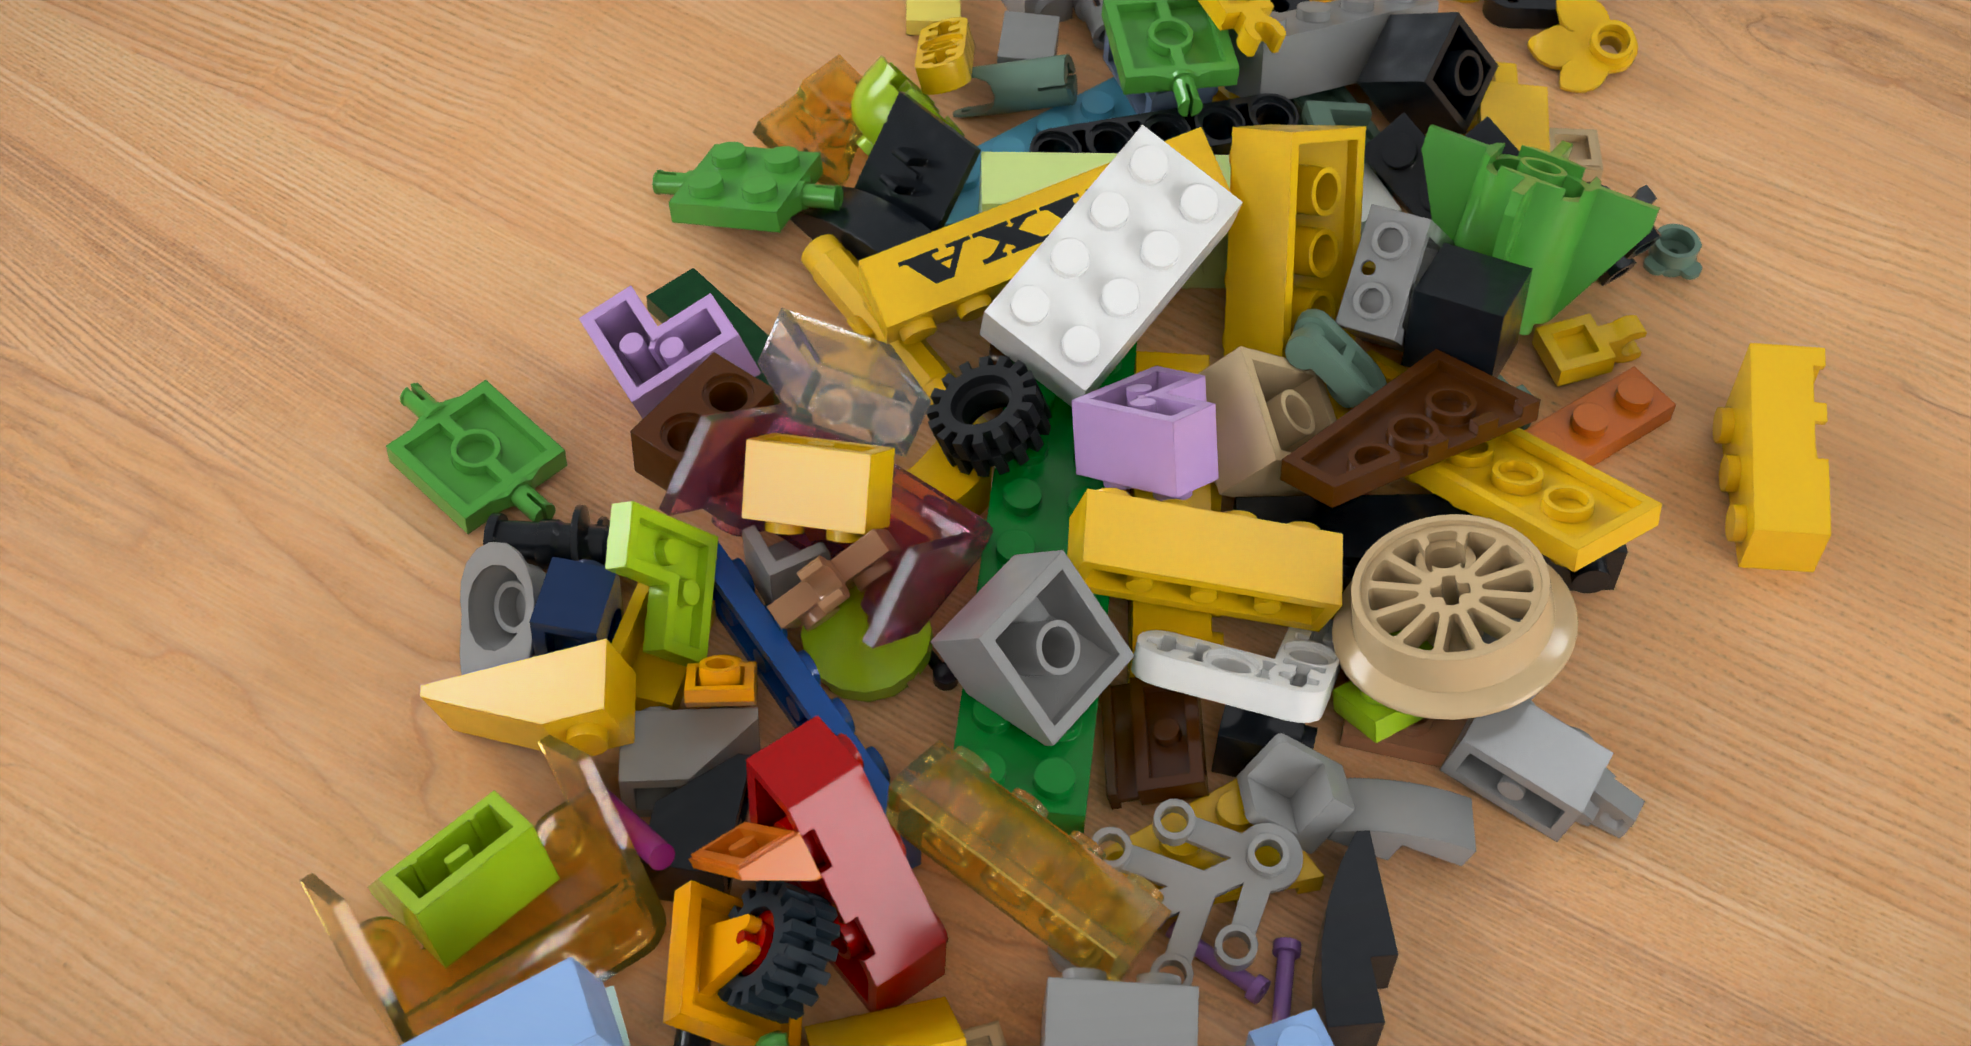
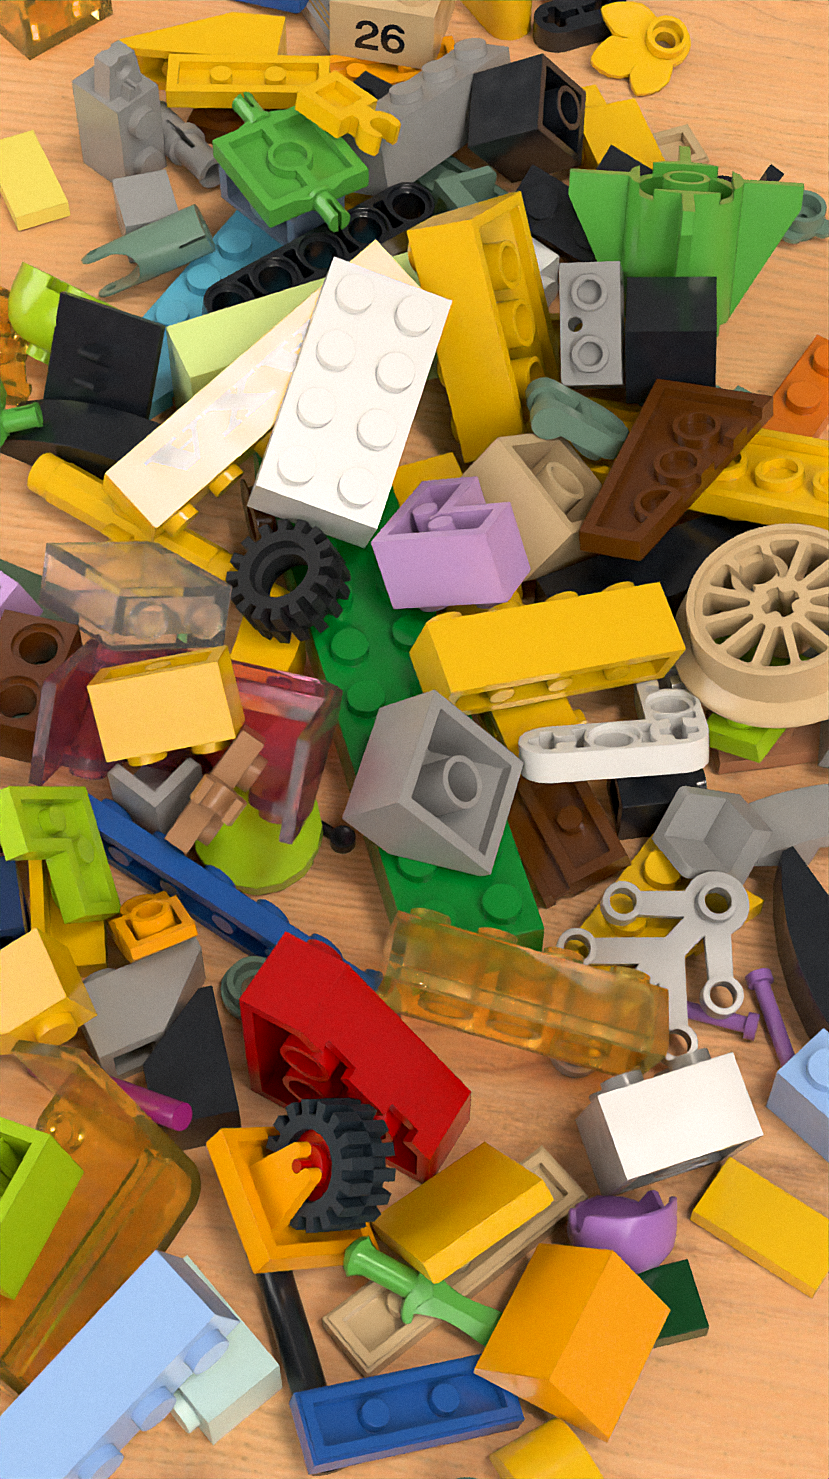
camera: 20 degrees left, 5 degrees up
orange slope [689,822,822,881] -> none
yellow beam [914,17,975,95] -> none
yellow plate [1532,313,1647,387] -> none

